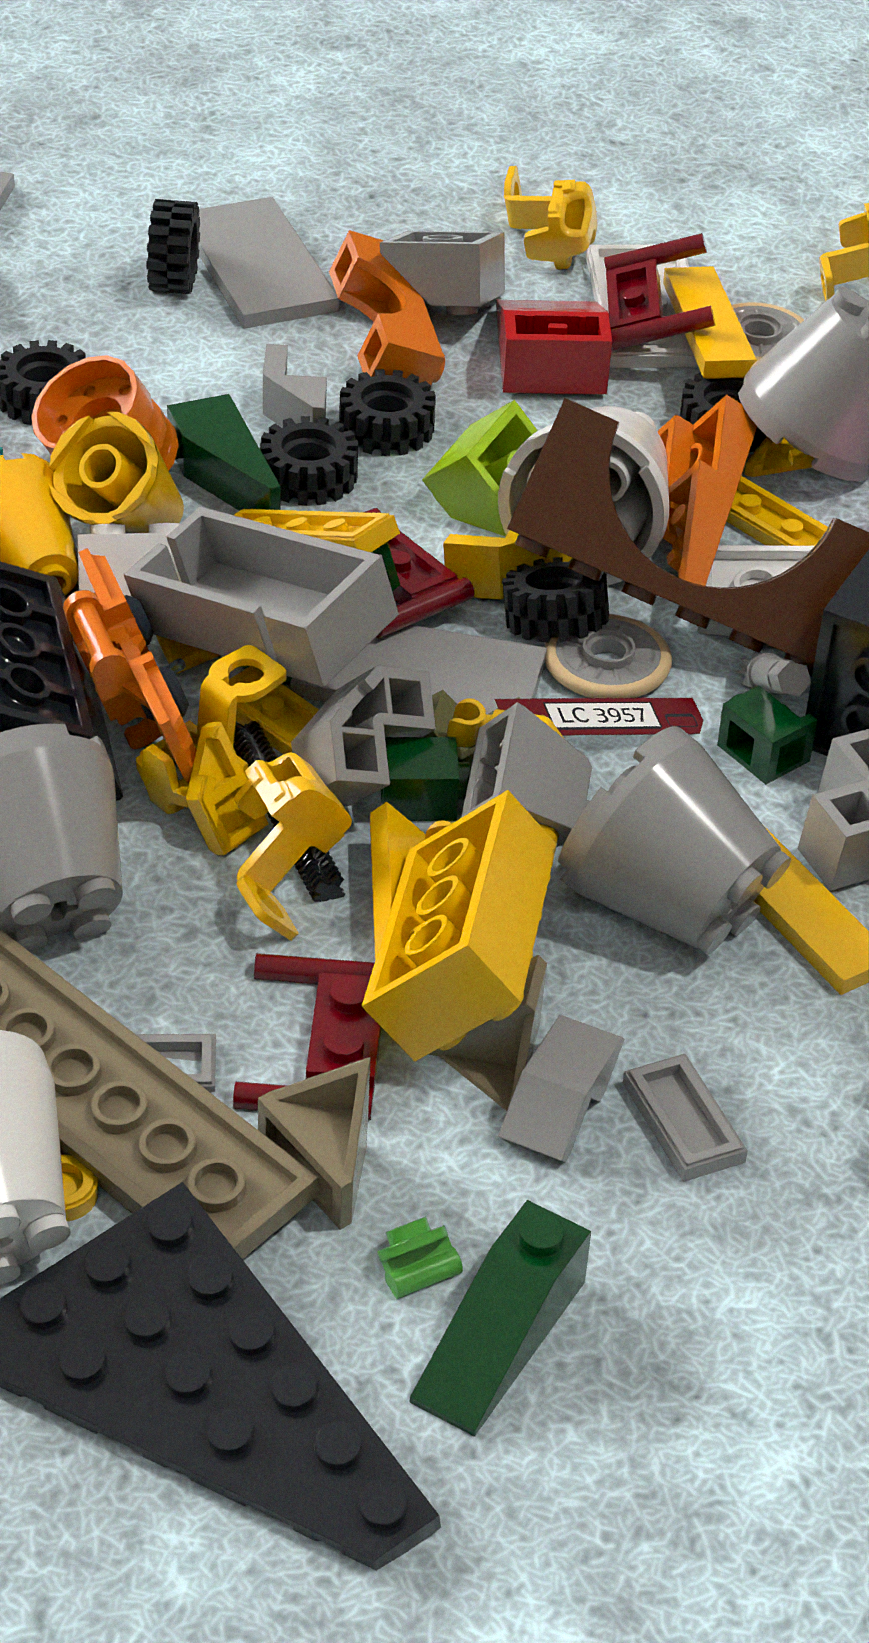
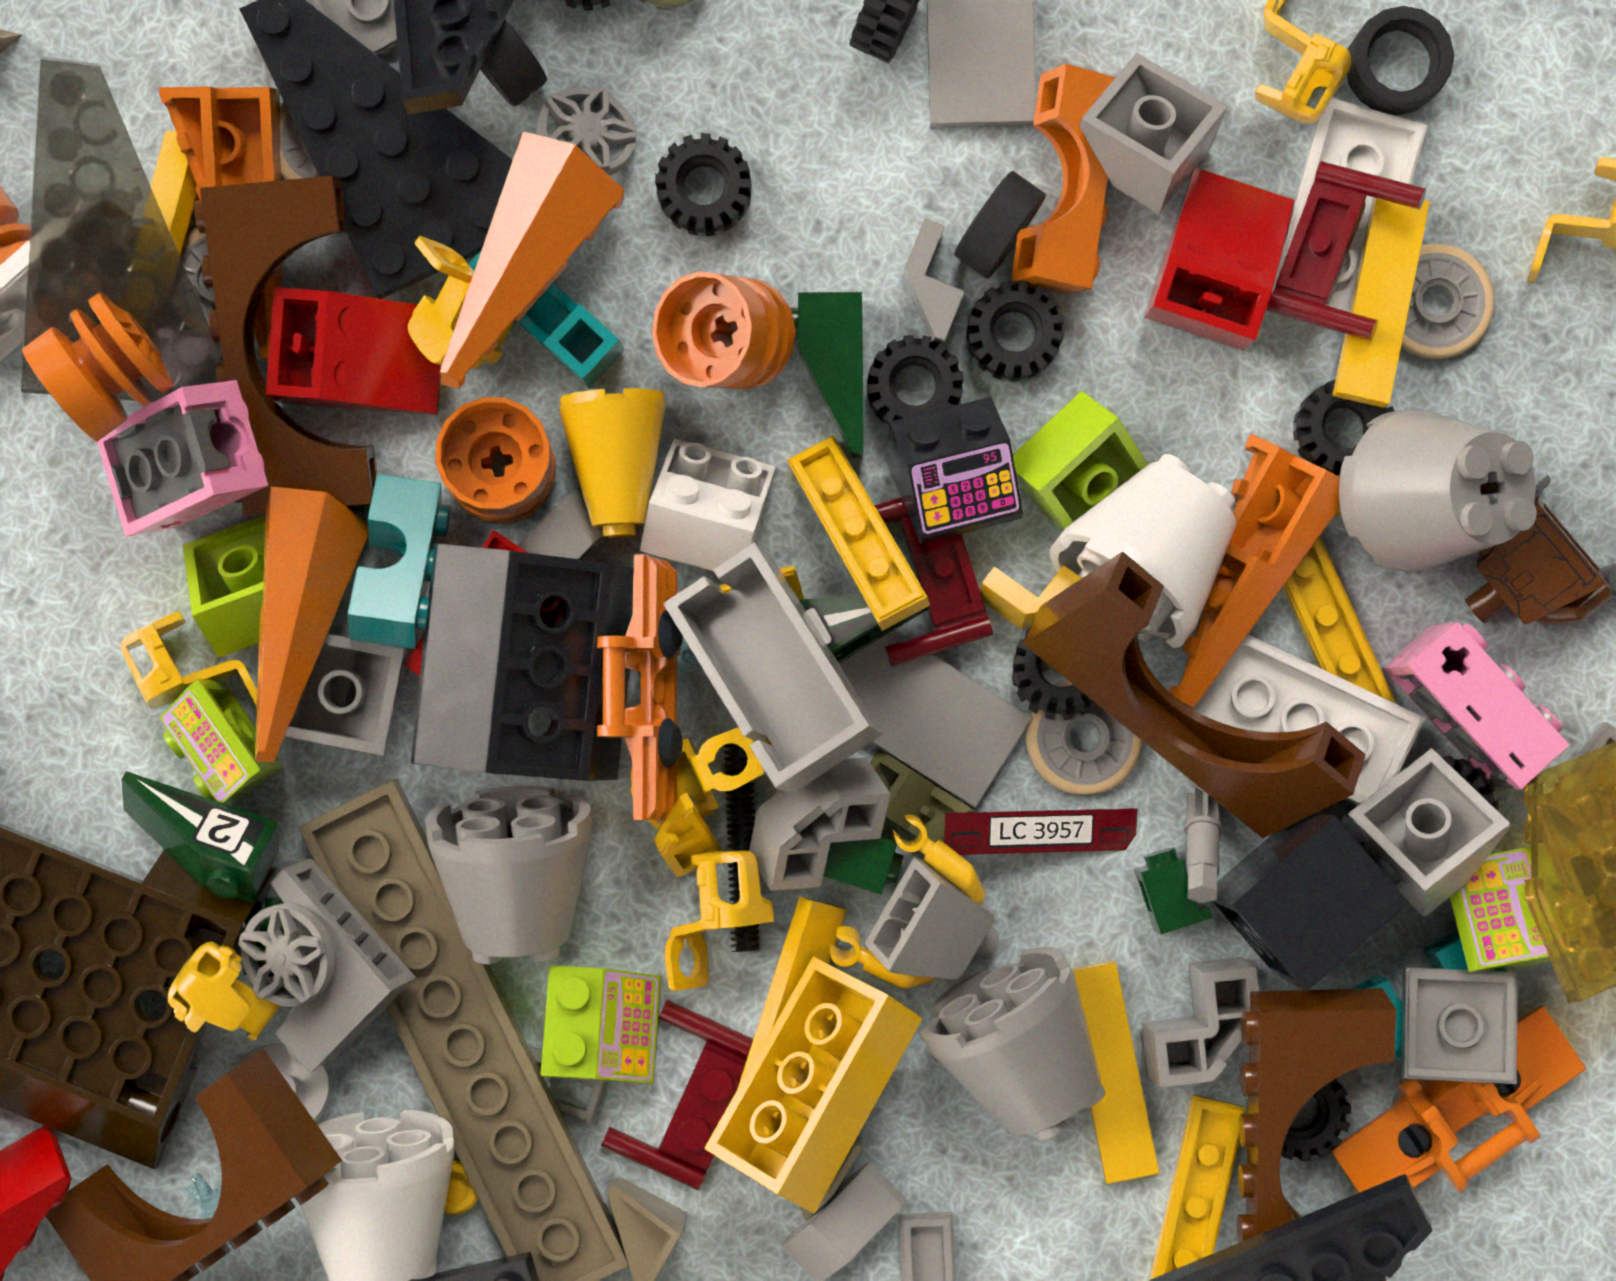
camera: 25 degrees right, 45 degrees up
yellow cone [49,412,184,534] -> none
none -> lime slope [540,965,661,1084]
none -> black slope [885,397,1023,545]
none -> black tyre [954,171,1046,279]
none -> black tyre [1347,6,1455,116]

